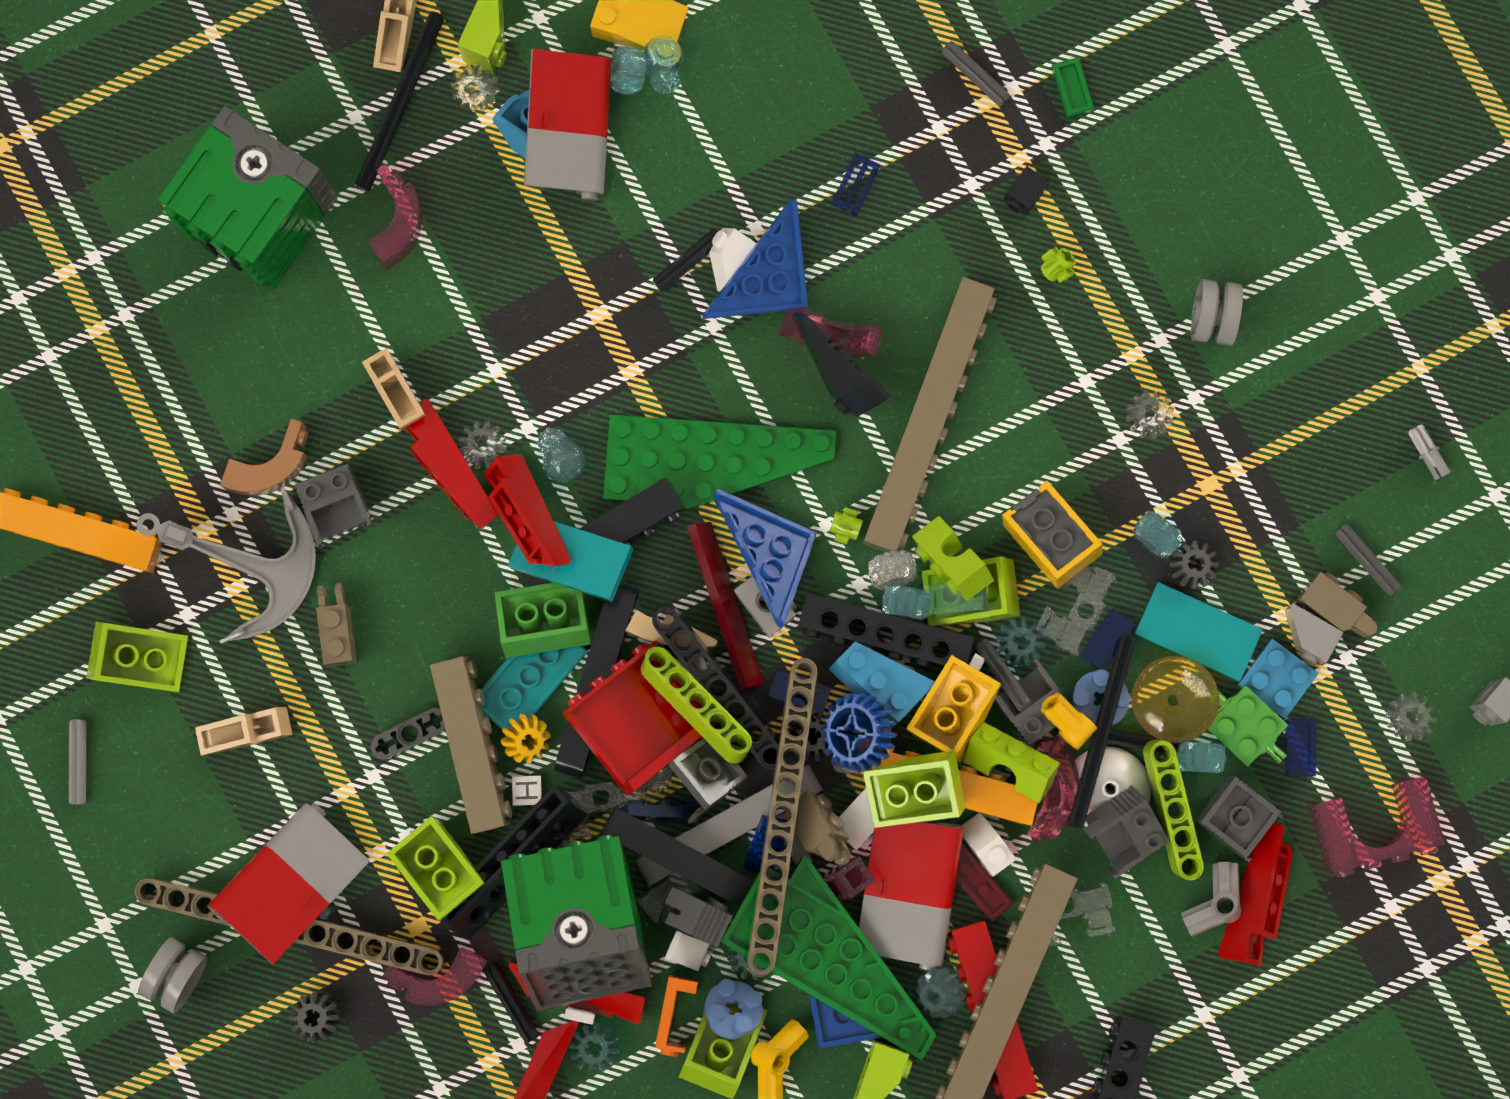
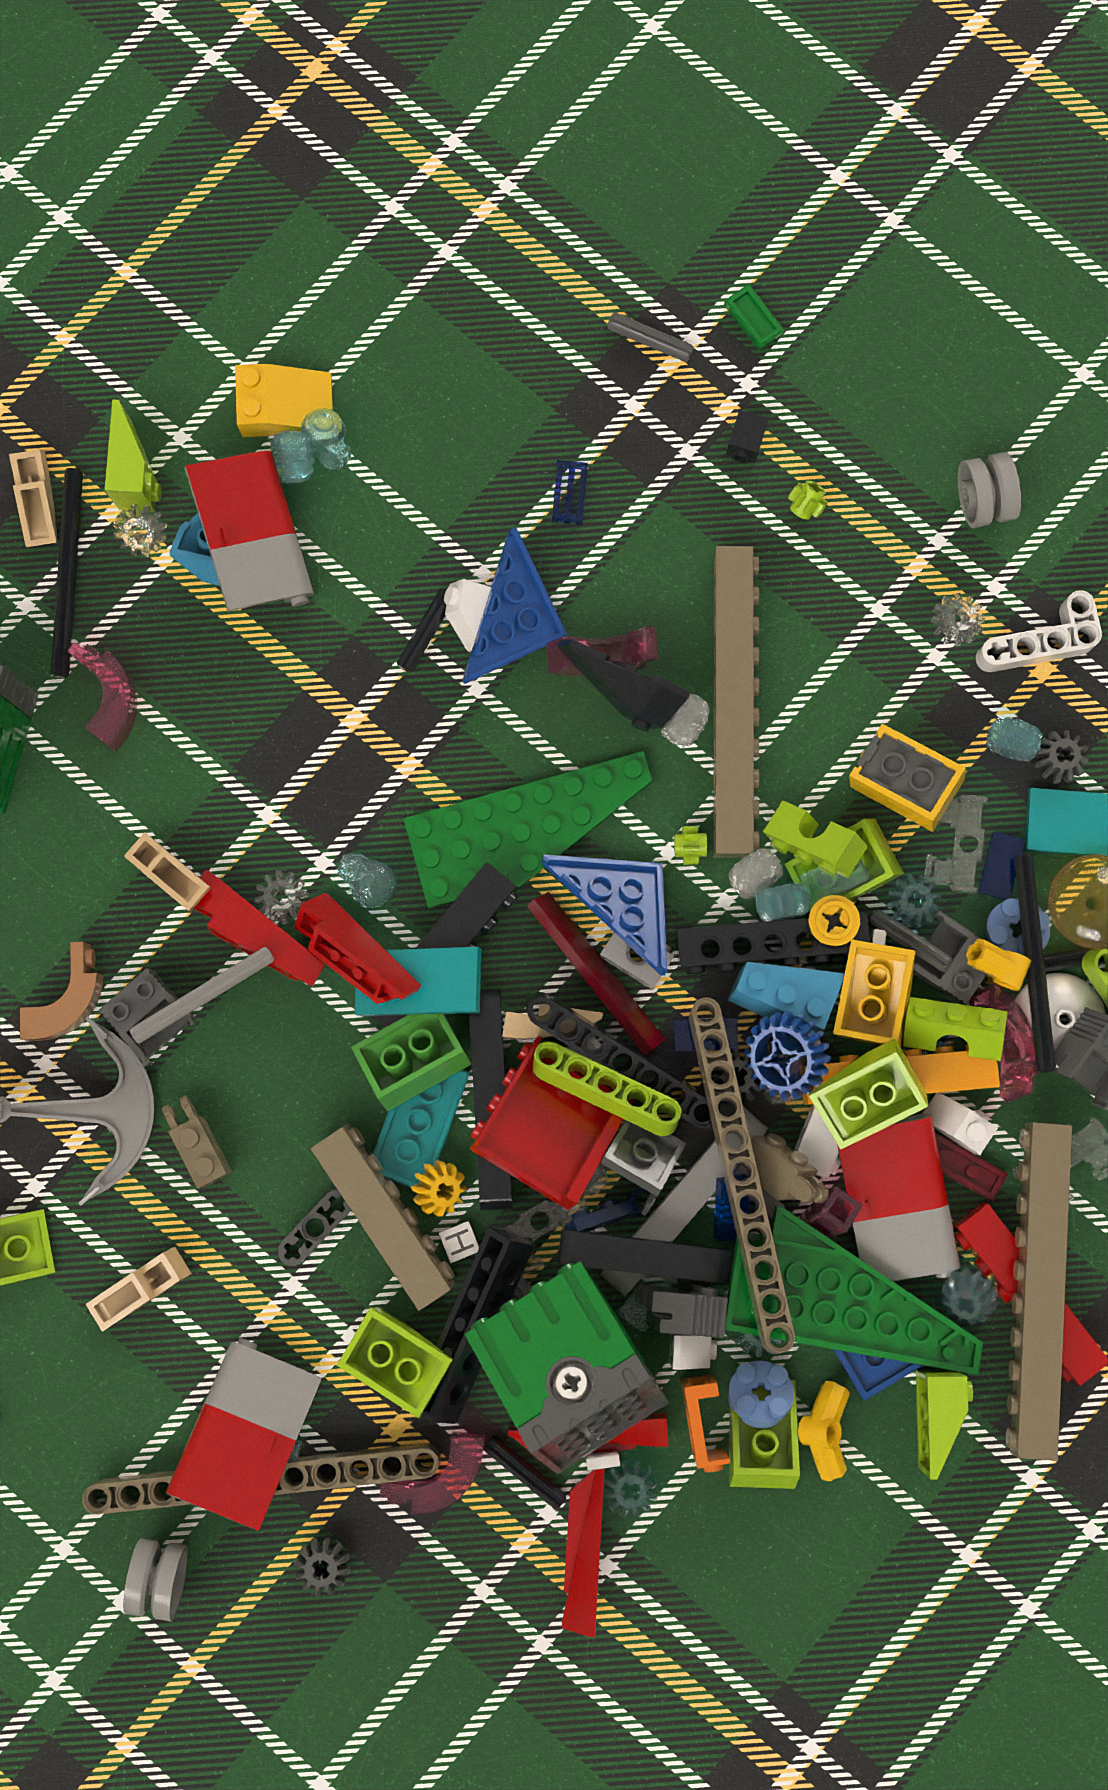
camera: 20 degrees left, 0 degrees up
none -> light grey axle [130,947,274,1043]
none -> clear gear [661,694,710,747]
none -> yellow gear [808,895,860,947]
none -> white beam [976,591,1102,672]

